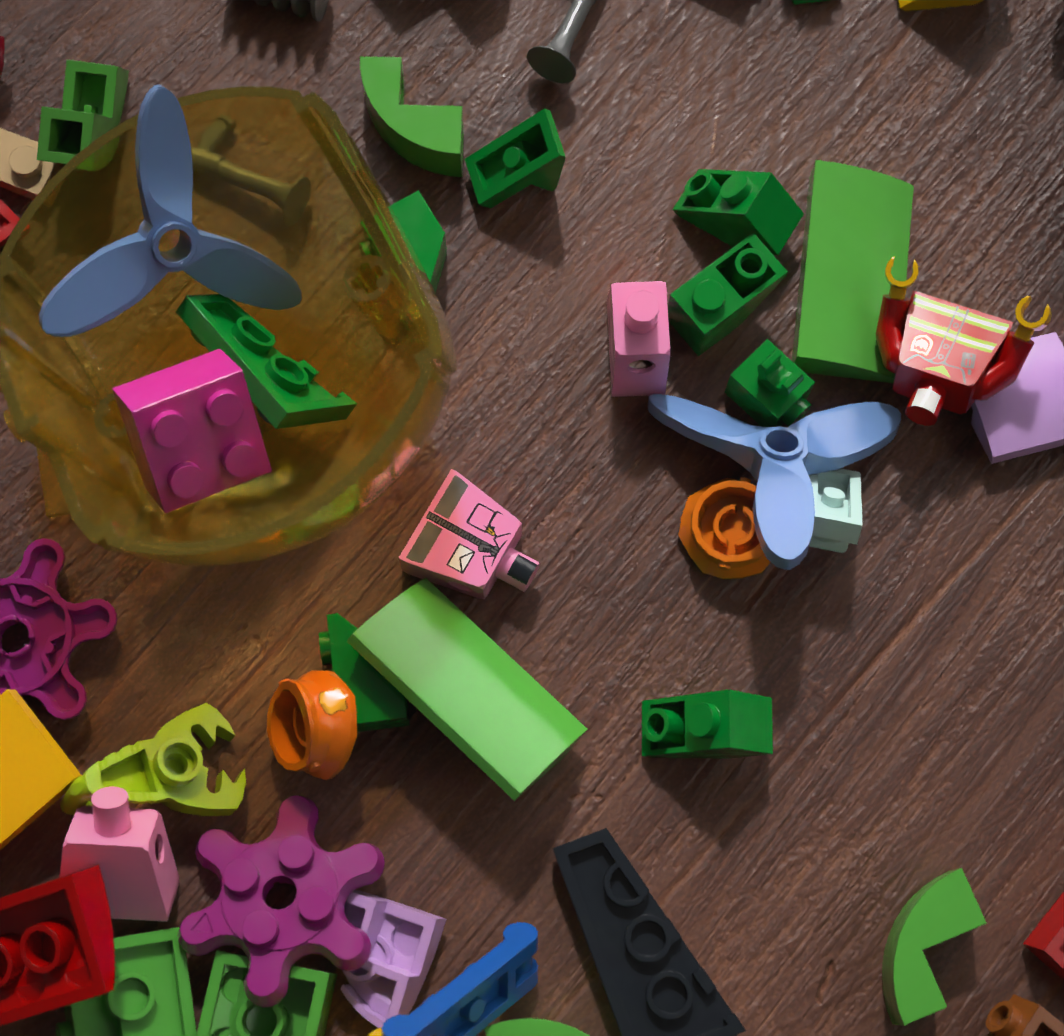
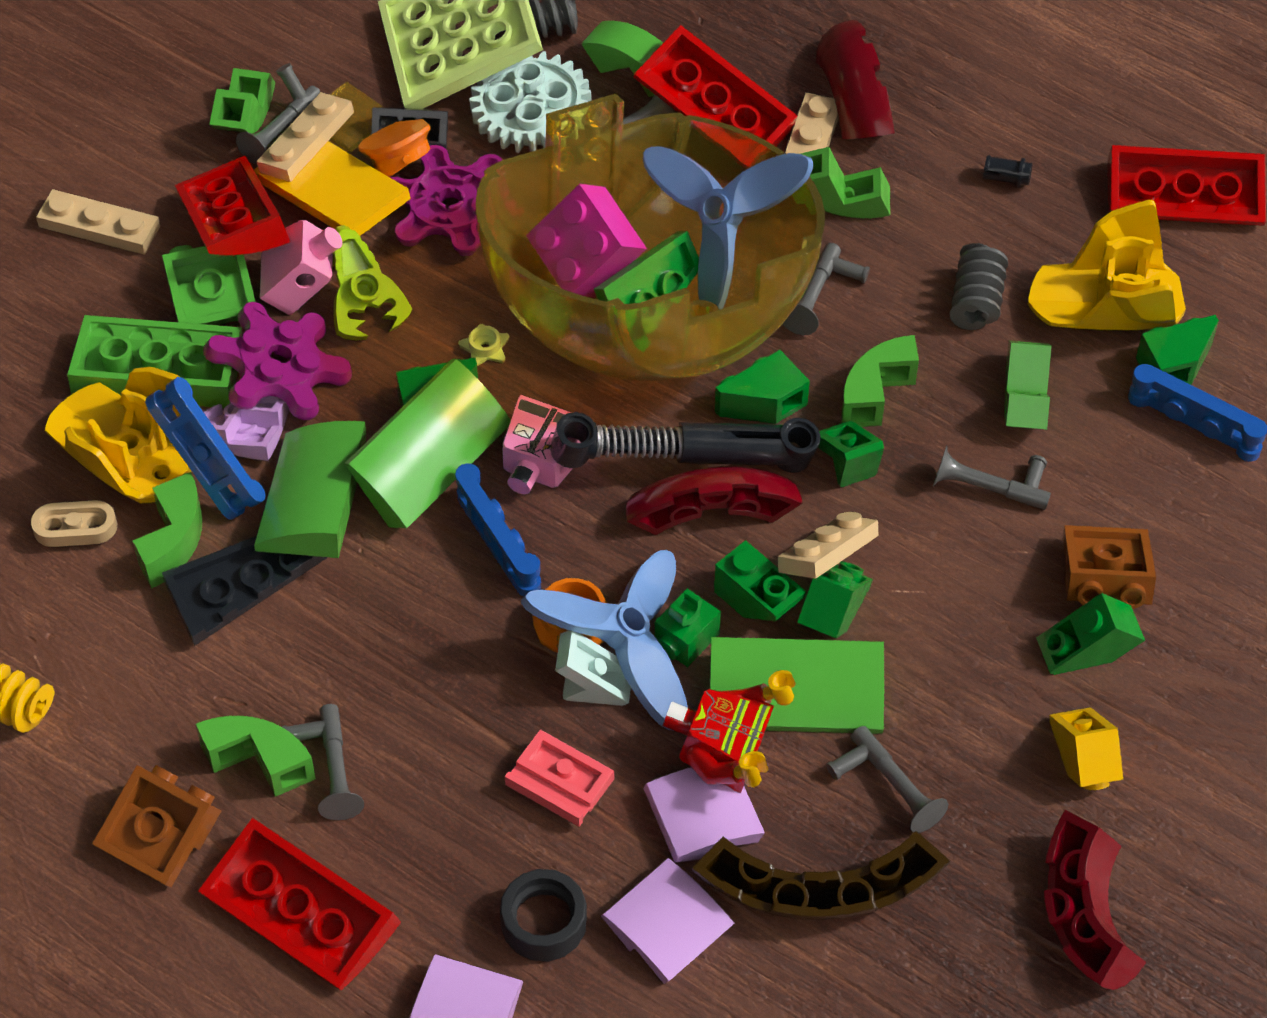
camera: 85 degrees right, 20 degrees down
orange hat [267,670,357,780] -> none
bright pink torso [607,281,670,397] -> none
green slope [642,689,773,759] -> none
none -> bright green slope [254,421,366,558]
none -> dark grey piece [282,704,364,820]
none -> blue plate [455,463,541,596]
none -> yellowish green plate [458,324,509,366]
none -> coral plate [505,729,614,827]
none -> black piece [550,412,820,473]
none -> dark red brick [626,467,803,535]
none -> tan plate [778,512,878,579]
none -> dark grey piece [826,726,949,833]

